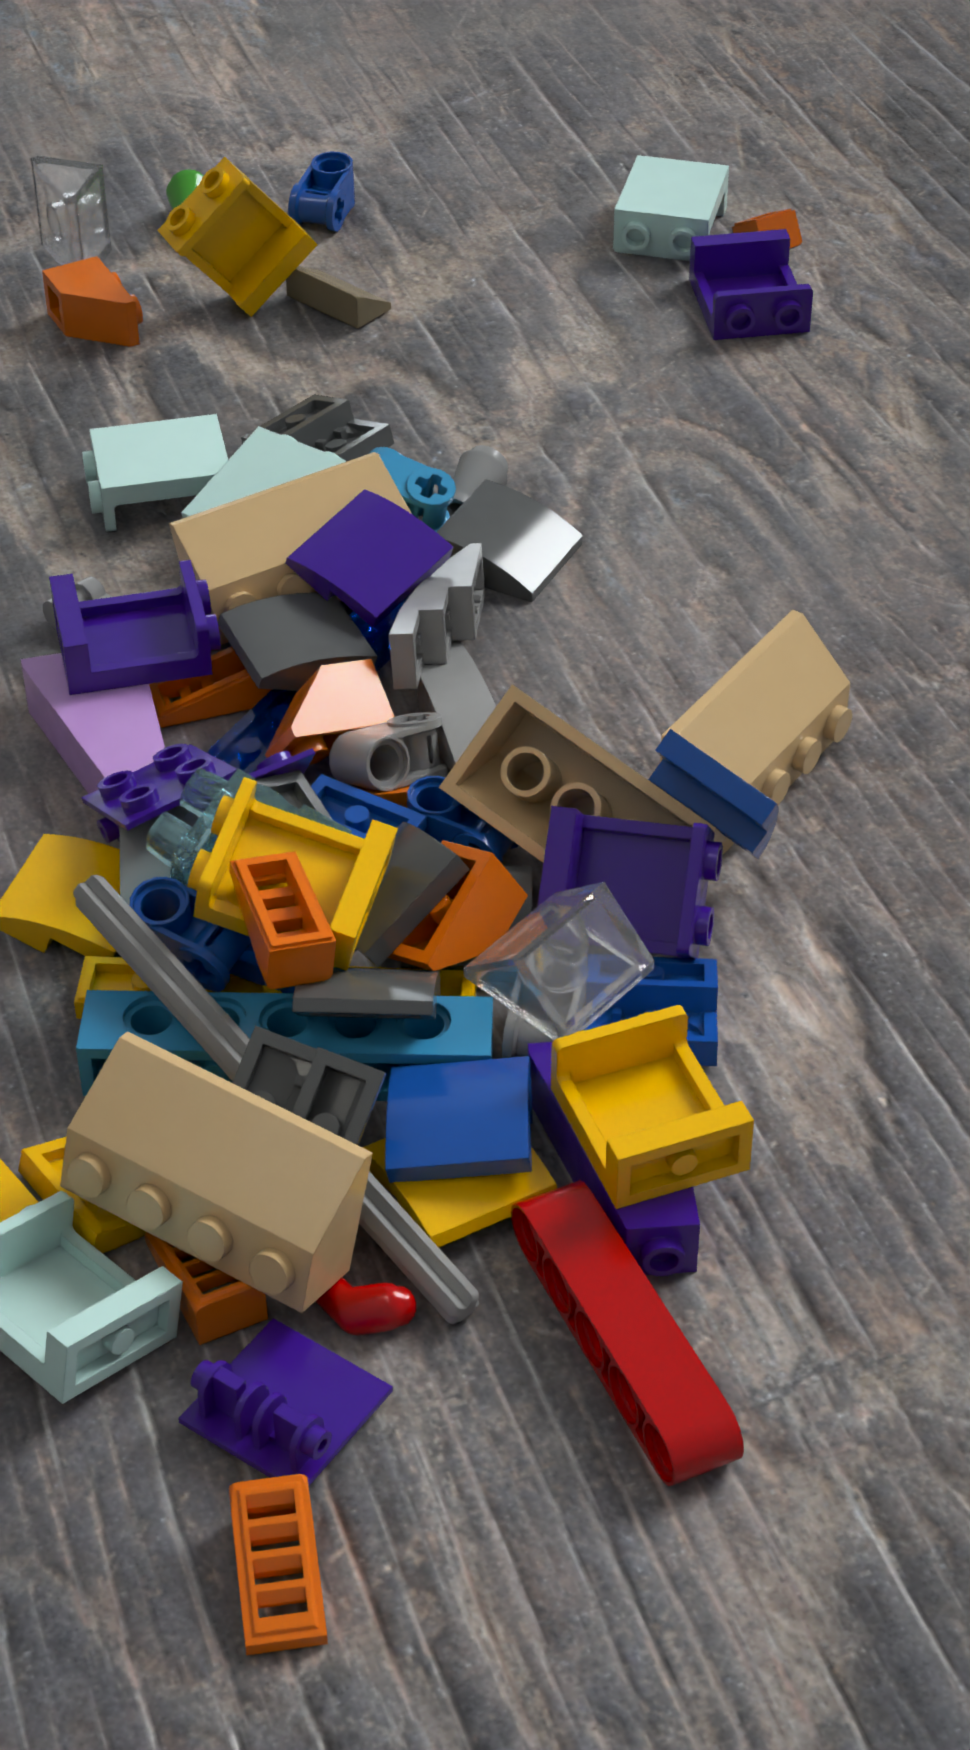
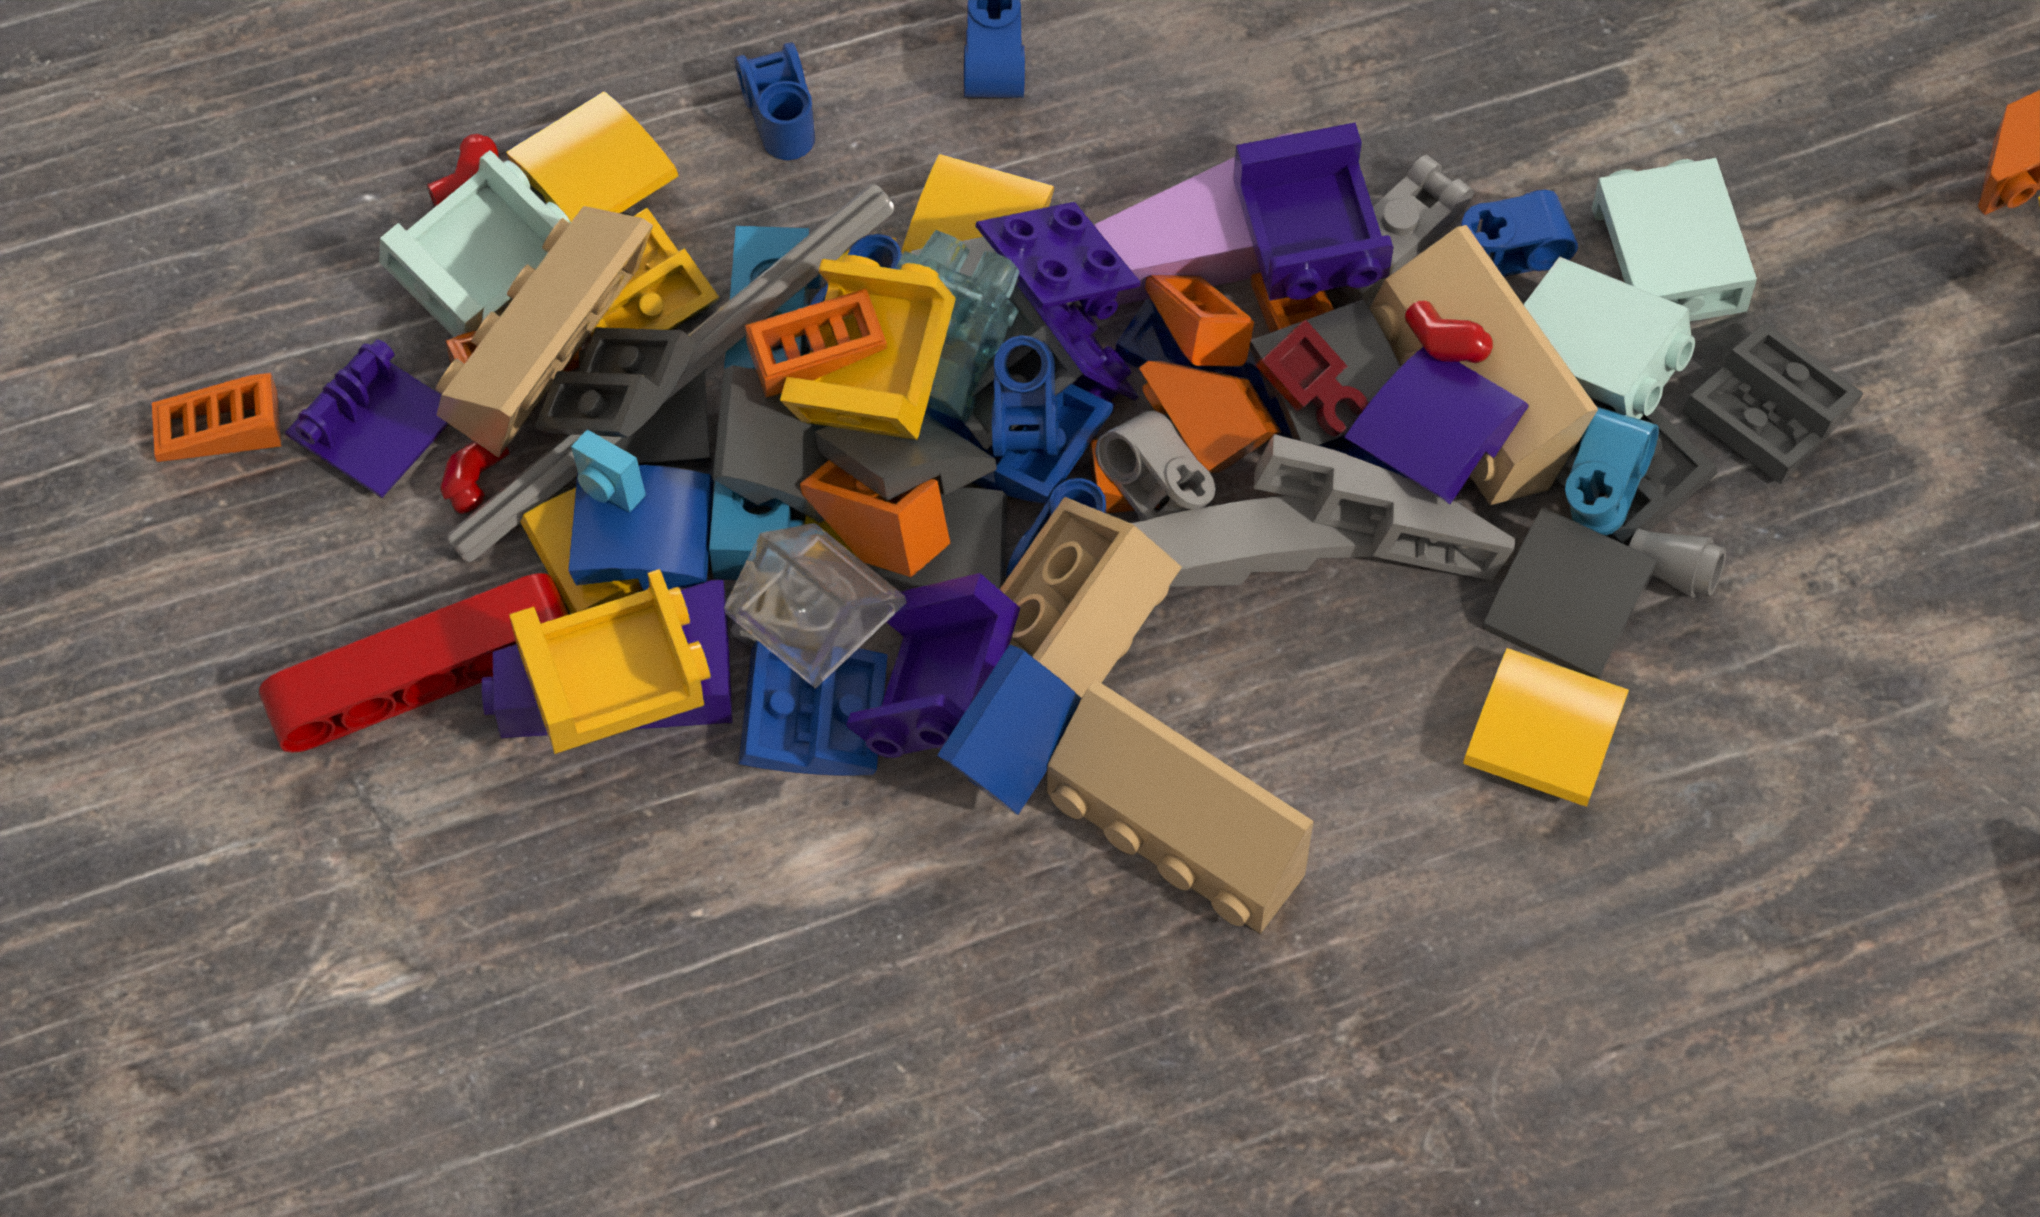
camera: 90 degrees right, 20 degrees up
none -> medium azure plate [571,429,646,512]
none -> blue piece [992,335,1059,457]
none -> orange slope [1145,275,1254,366]
none -> dark red plate [1255,319,1369,437]
none -> red arm [1405,300,1493,364]
none -> blue piece [1461,189,1578,277]
none -> yellow slope [1463,648,1629,807]

